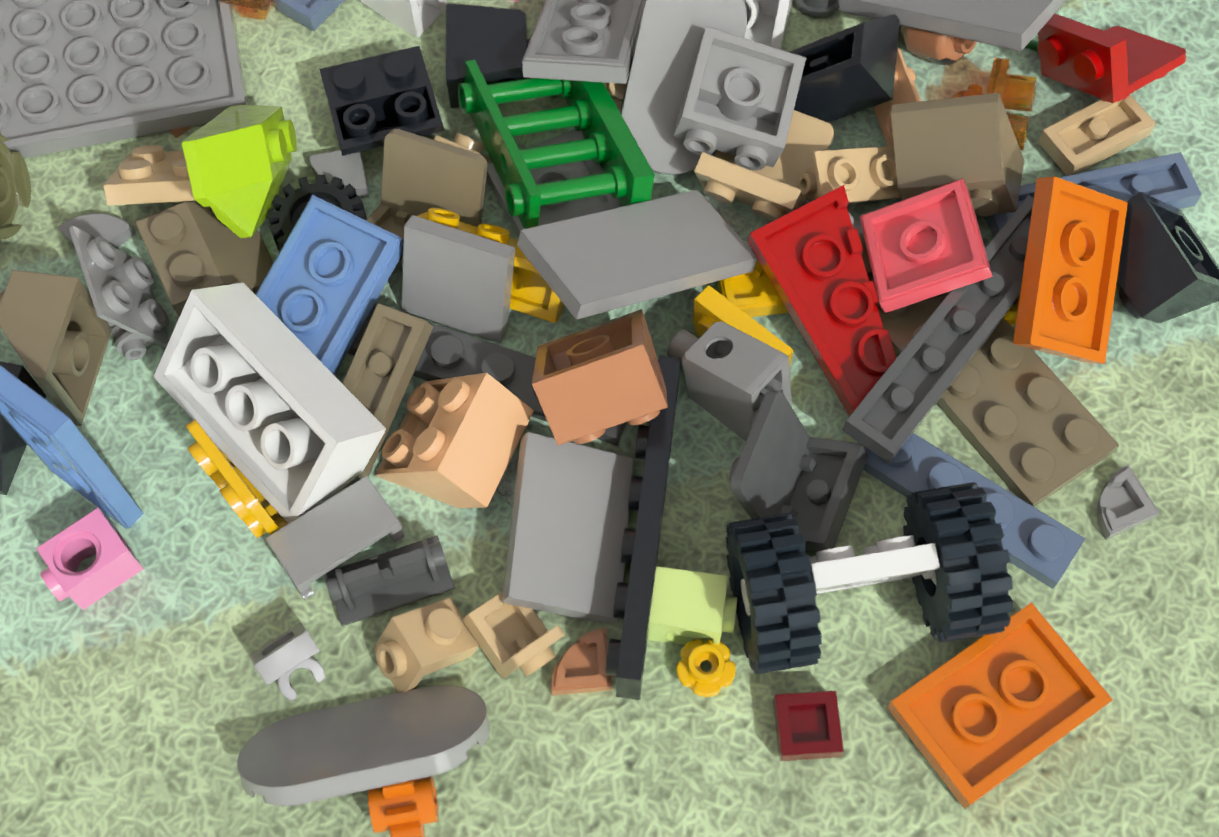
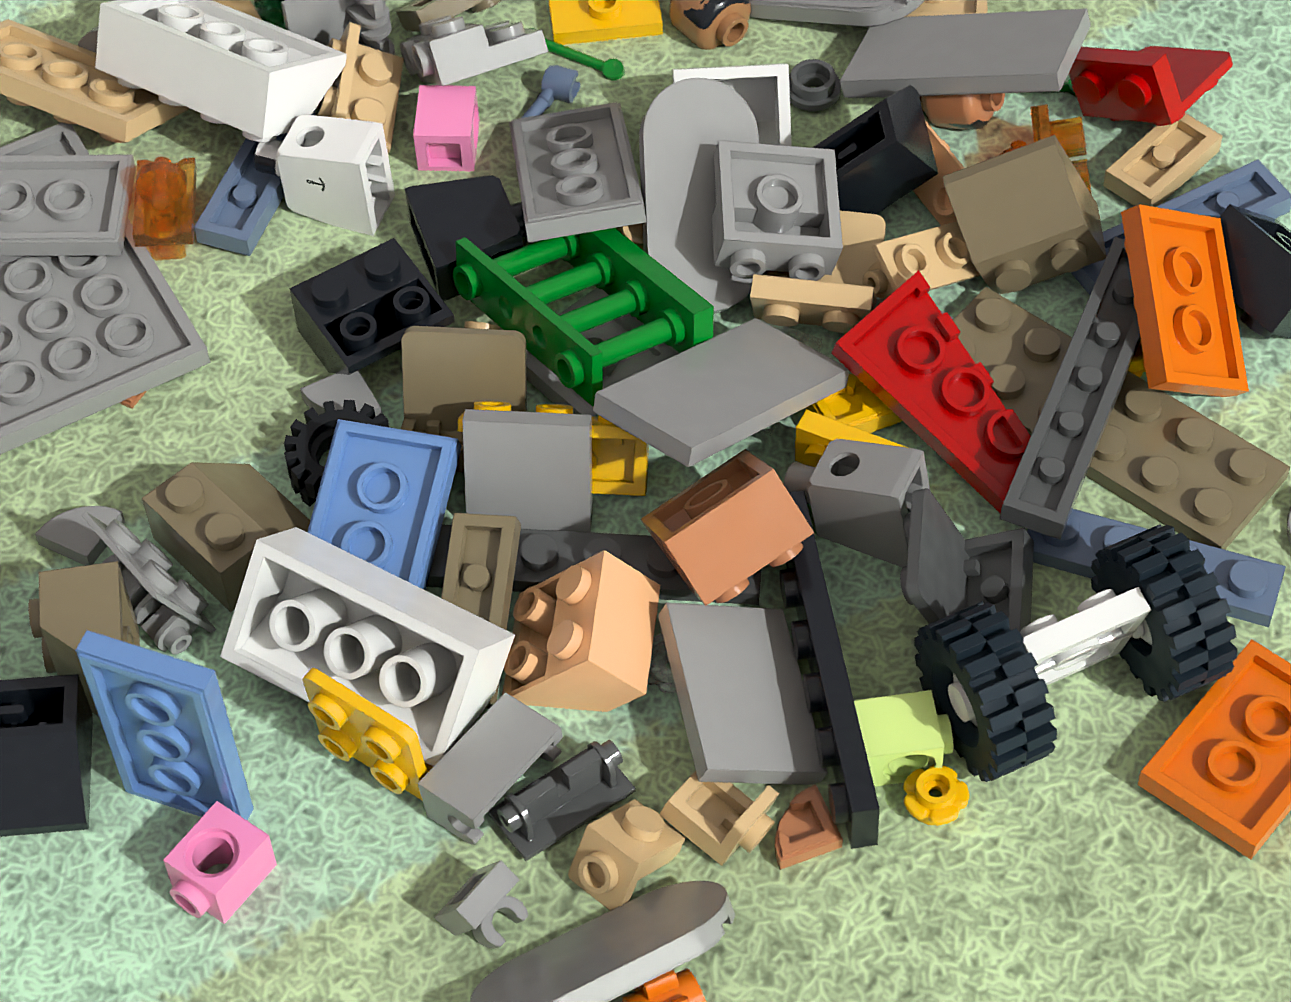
camera: 15 degrees left, 10 degrees down
tan plate [103,145,196,206] -> none
lime wedge [181,105,297,238] -> none
dark red plate [773,691,844,761] -> none
coral plate [859,179,993,313] -> none

